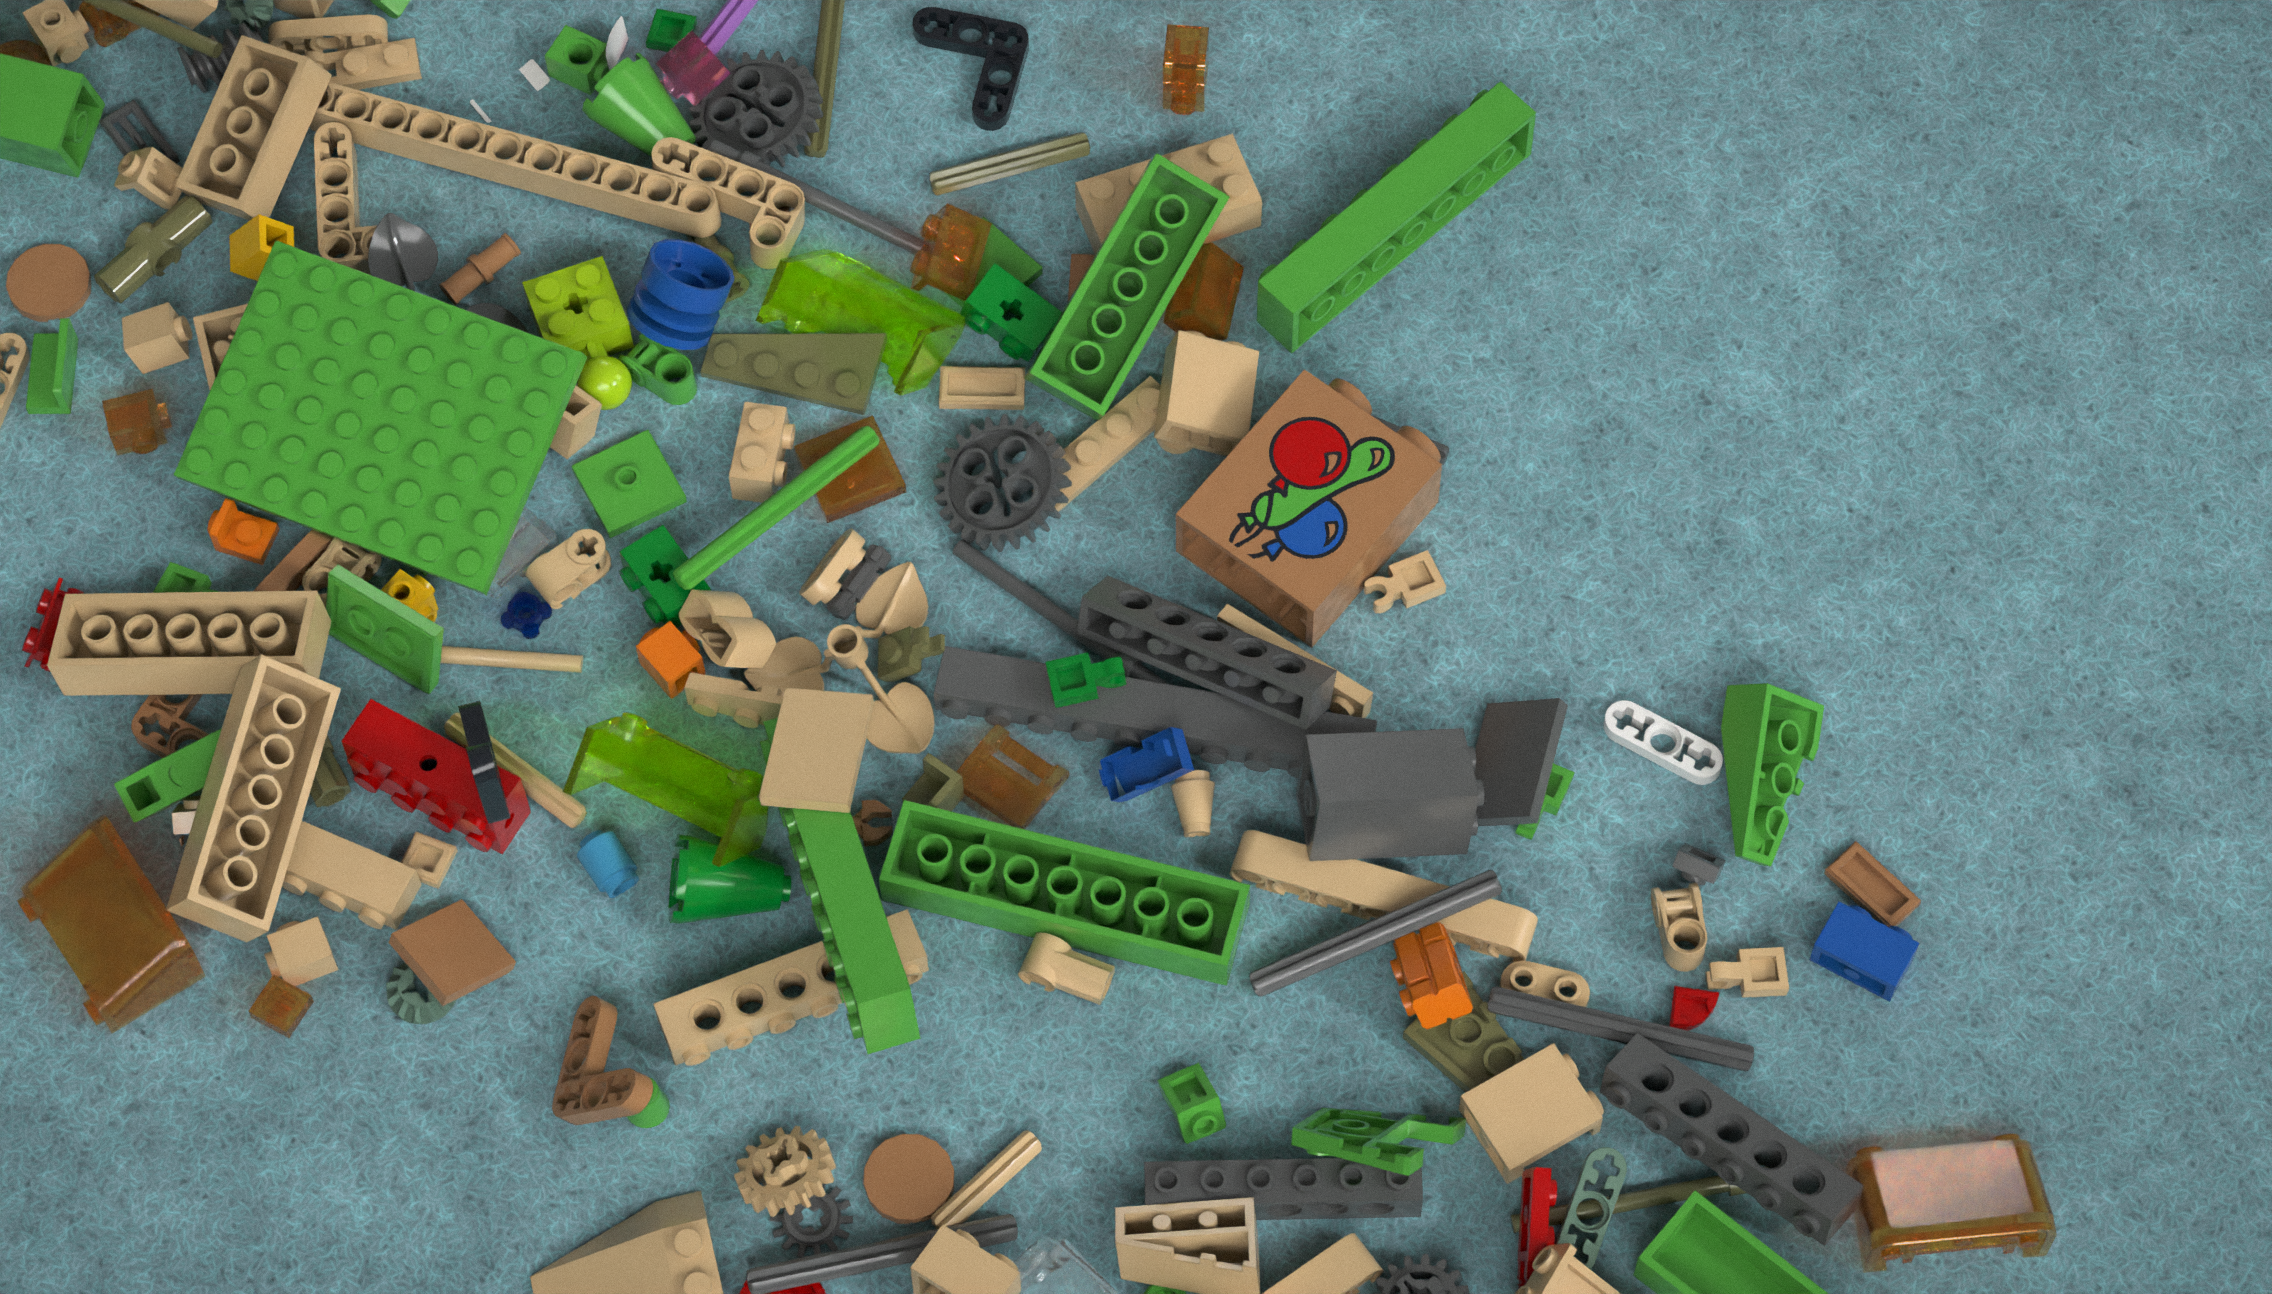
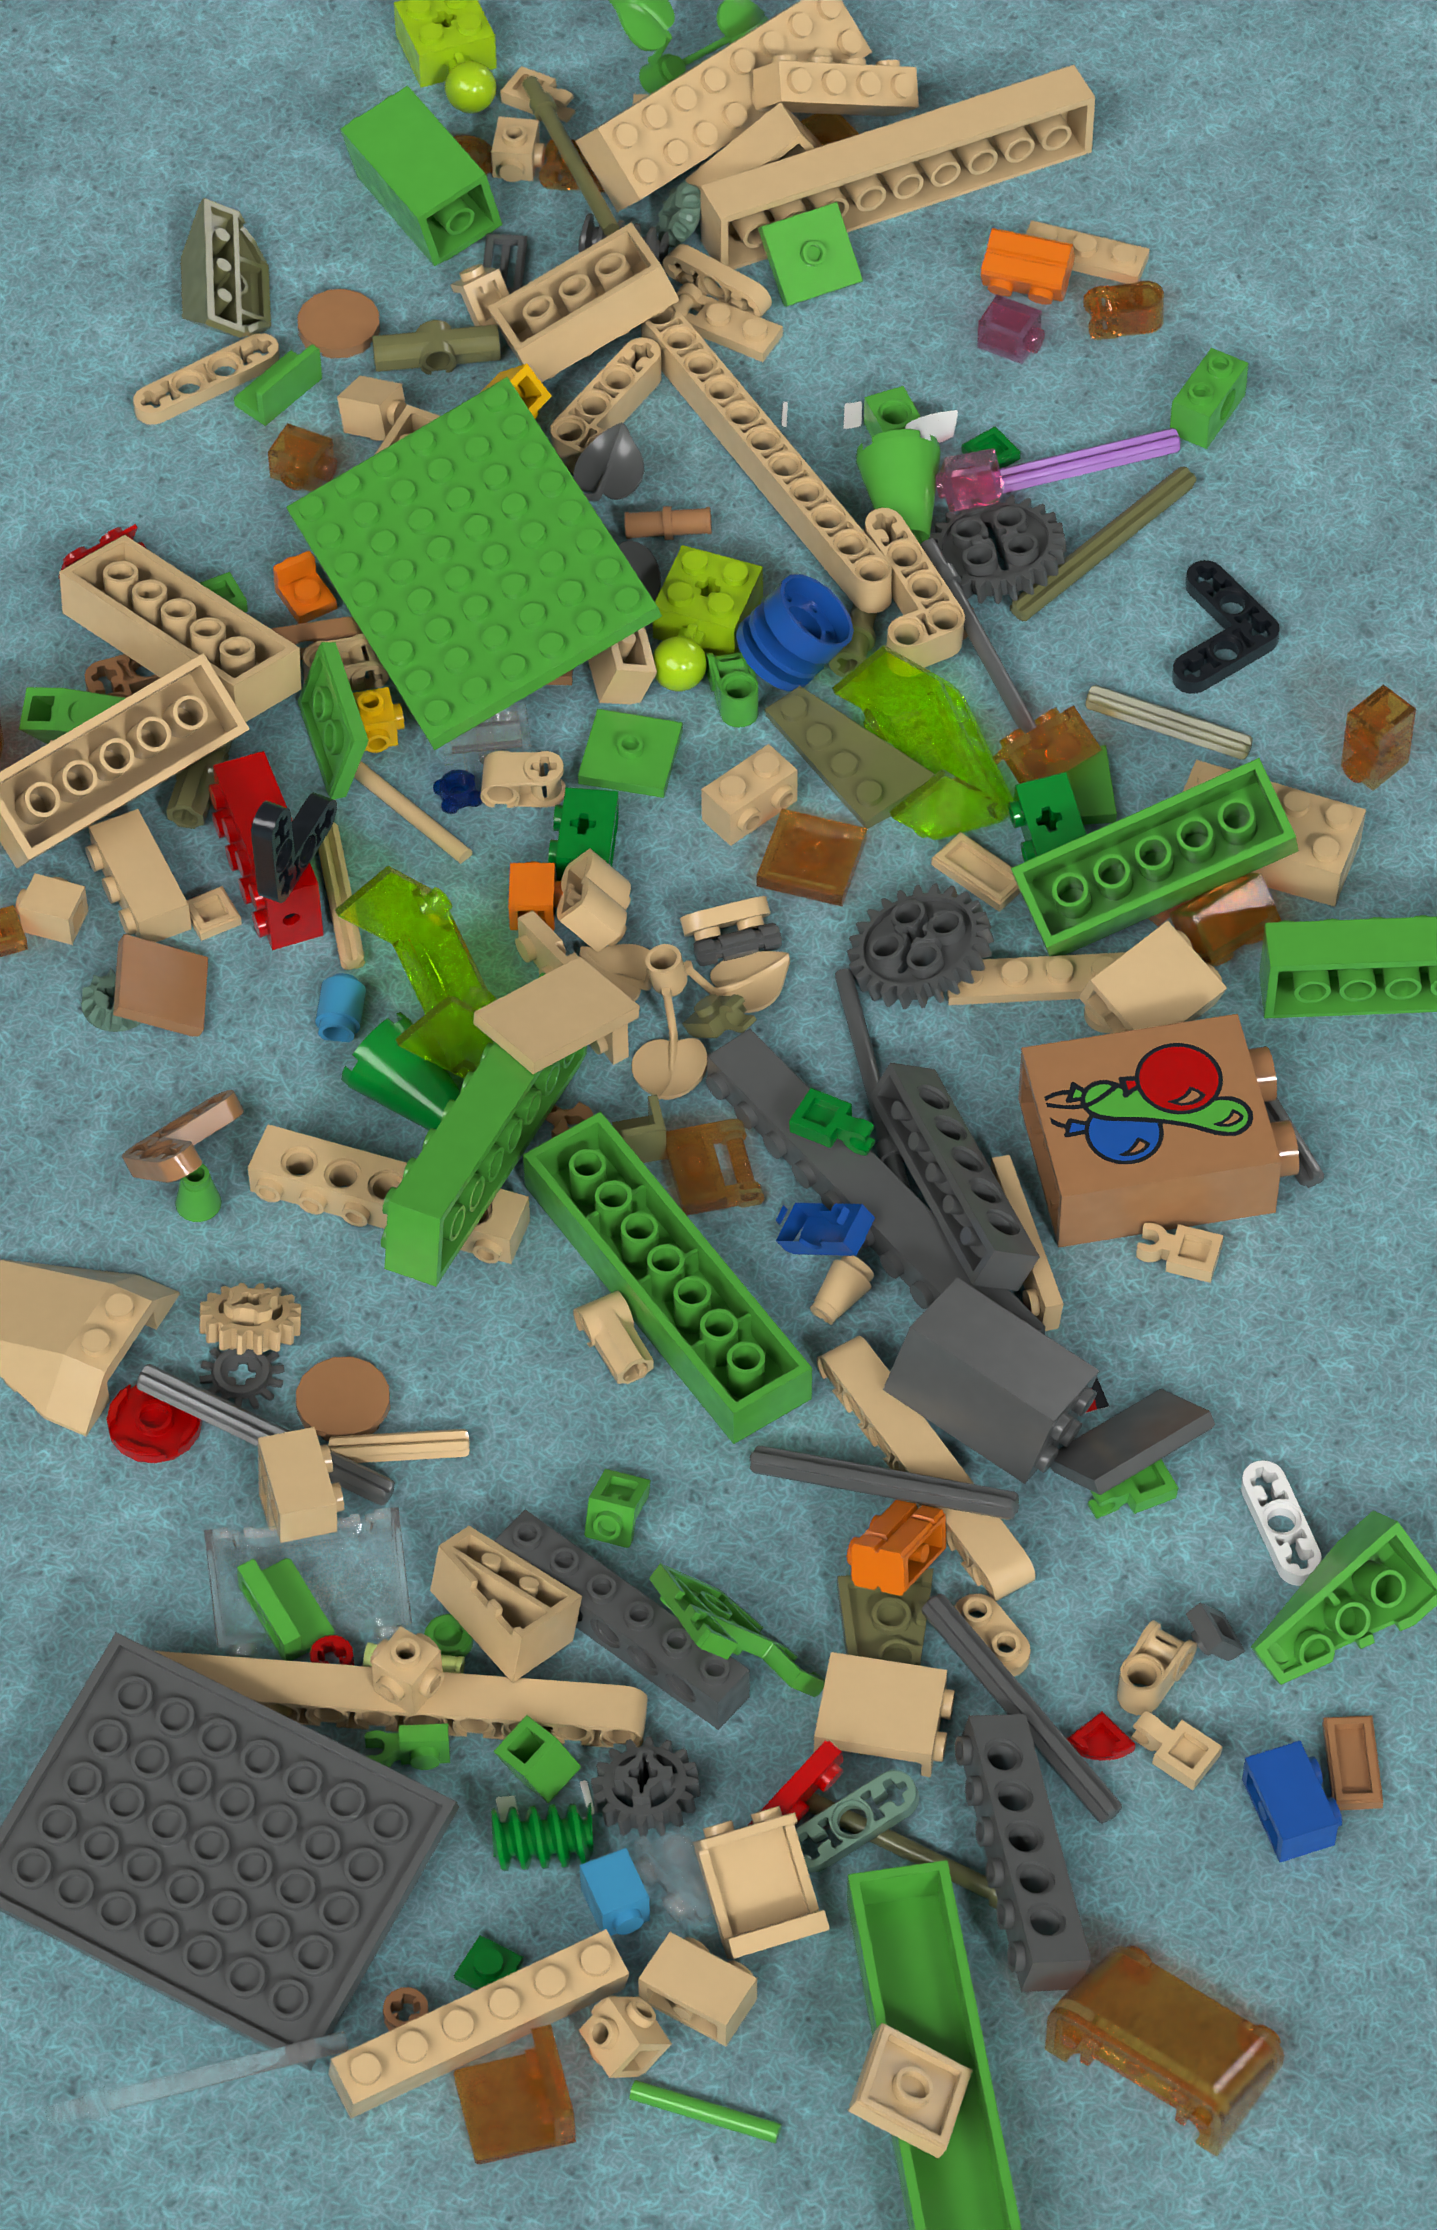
camera: 40 degrees right, 10 degrees down
bright green axle [673,426,880,590] -> none

